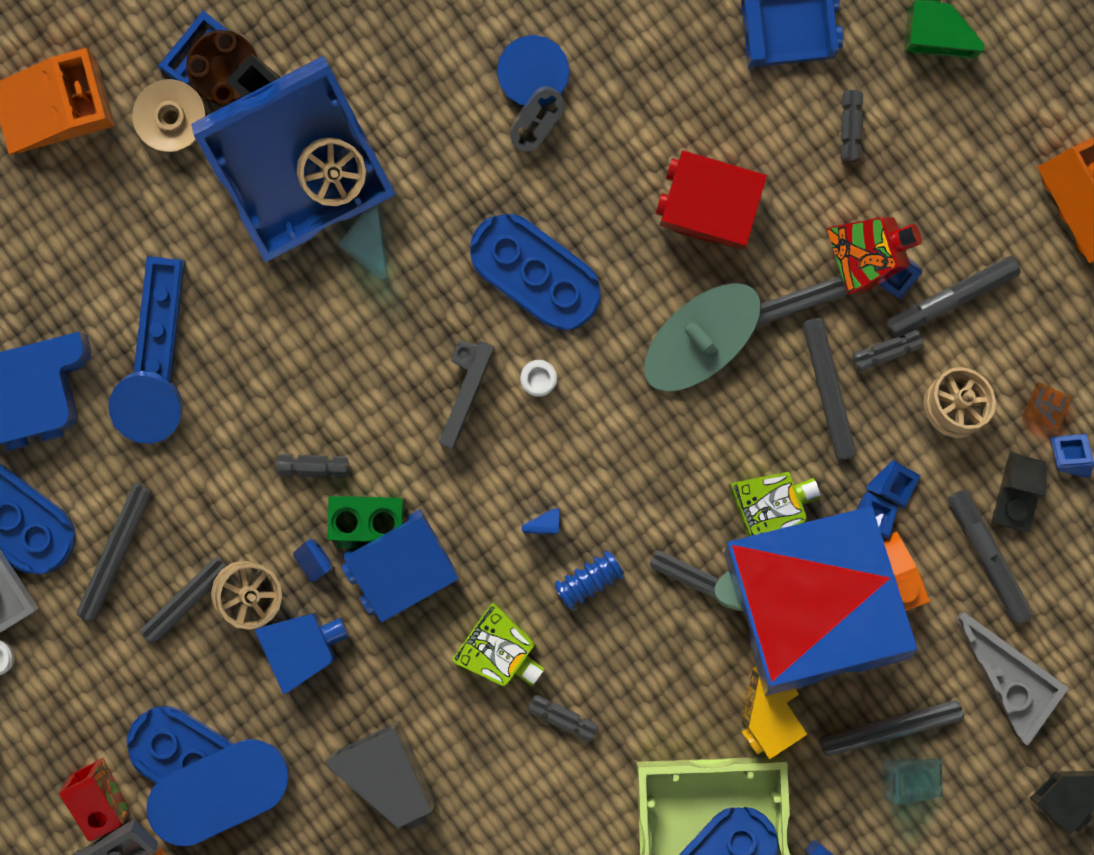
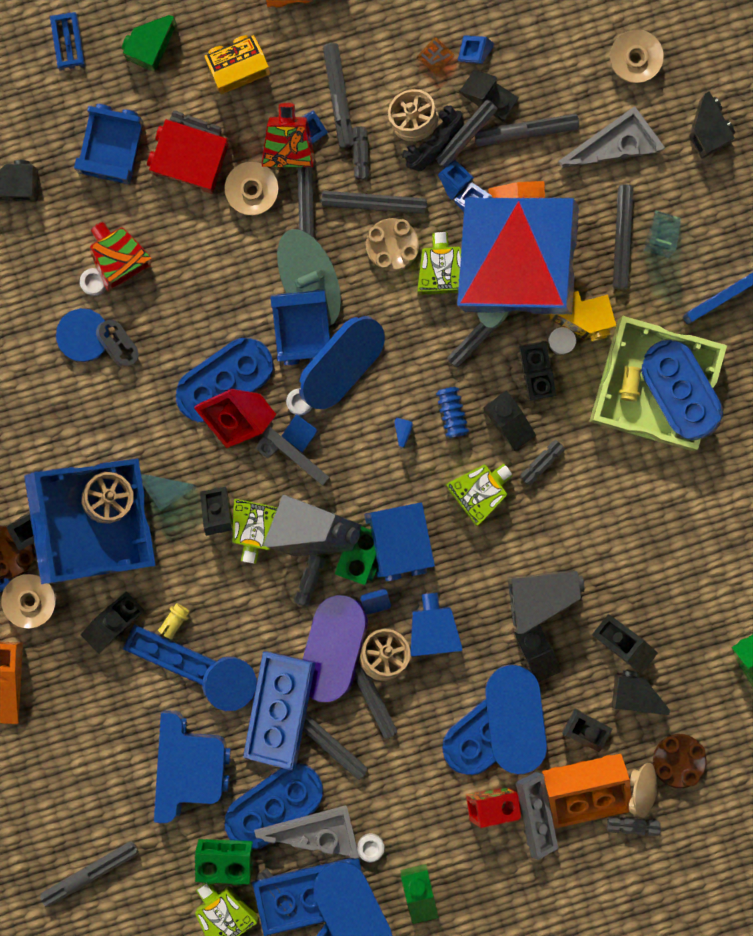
camera: 75 degrees left, 0 degrees up
red brick [655,150,767,250] -> none
none -> white tile [80,268,106,296]
none -> pearl dark grey slope [80,591,145,654]
none -> torso [90,222,152,292]
none -> red panel [147,119,229,194]
none -> light yellow pin [158,603,190,639]
none -> red slope [194,389,277,449]
none -> pearl dark grey slope [200,486,233,536]
none -> yellow piece [204,35,270,95]
none -> tan dish [225,162,278,216]
none -> torso [232,499,277,564]
none -> tile [243,651,316,770]
none -> slope [263,494,362,557]
none -> blue panel [270,289,330,365]
none -> blue slope [282,414,318,453]
none -> blue tile [299,316,385,409]
none -> dark purple tile [302,595,368,702]
none -> tan dish [366,218,419,271]
none -> black piece [402,105,464,172]
none -> dark grey axle [436,100,497,167]
none -> pearl dark grey slope [483,390,536,451]
none -> pearl dark grey slope [514,624,561,682]
none -> pearl dark grey slope [519,341,556,401]
none -> white tile [548,327,576,355]
none -> light yellow pin [619,366,642,401]

